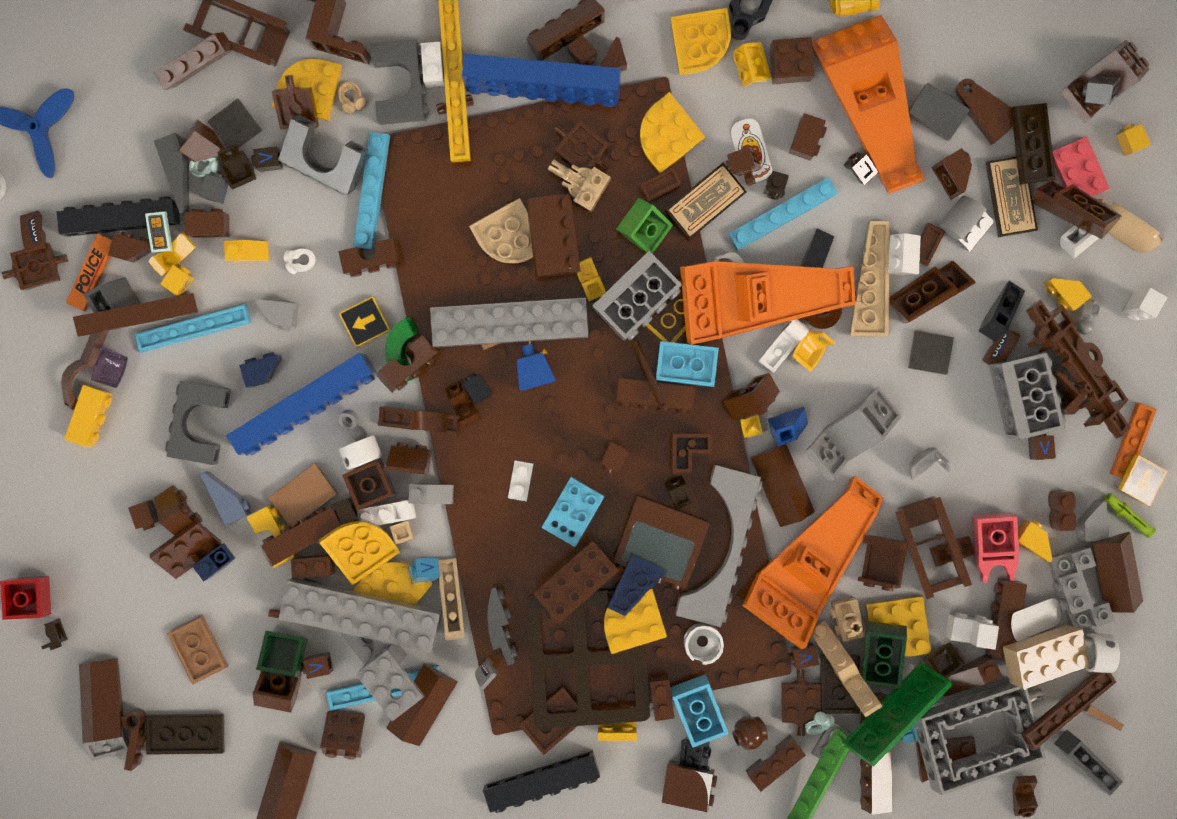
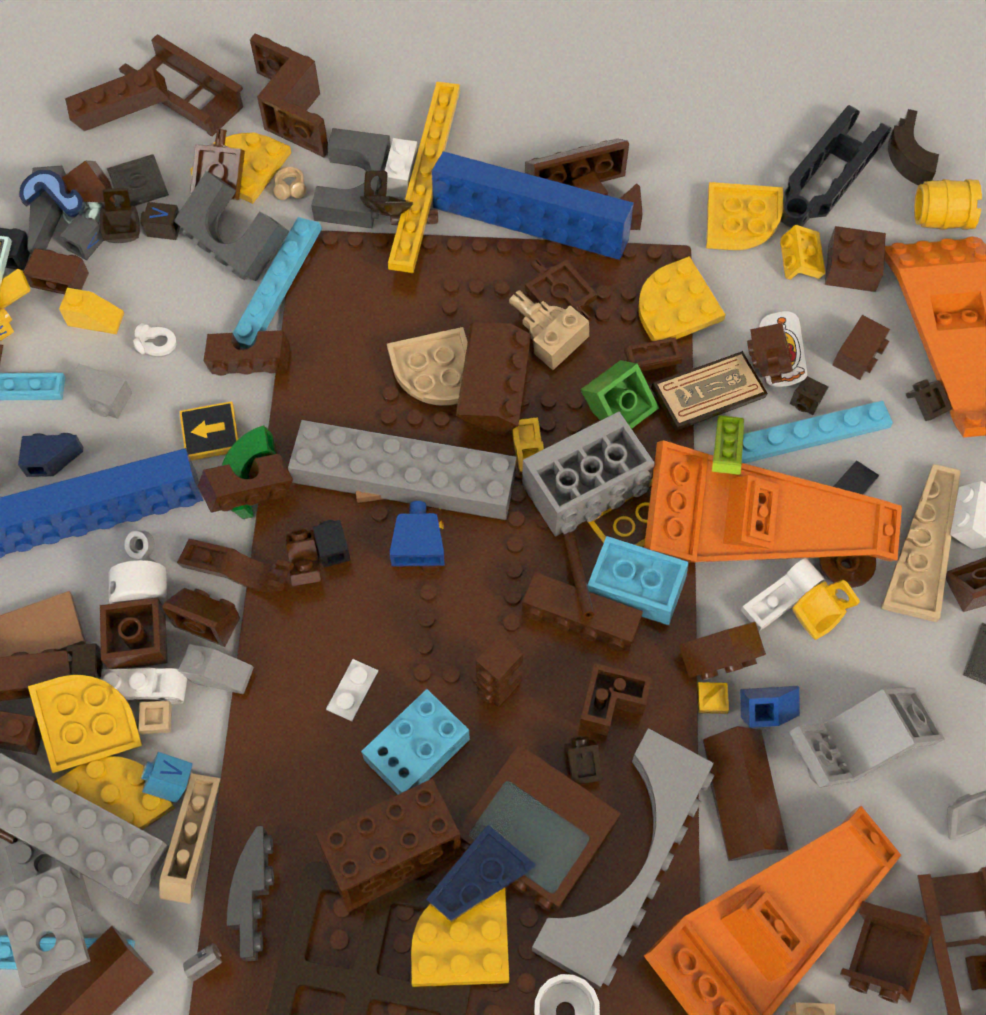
camera: 10 degrees right, 25 degrees down
none -> dark blue animal [19,170,85,217]
none -> dark brown piece [360,170,413,216]
none -> lime tile [712,415,744,475]

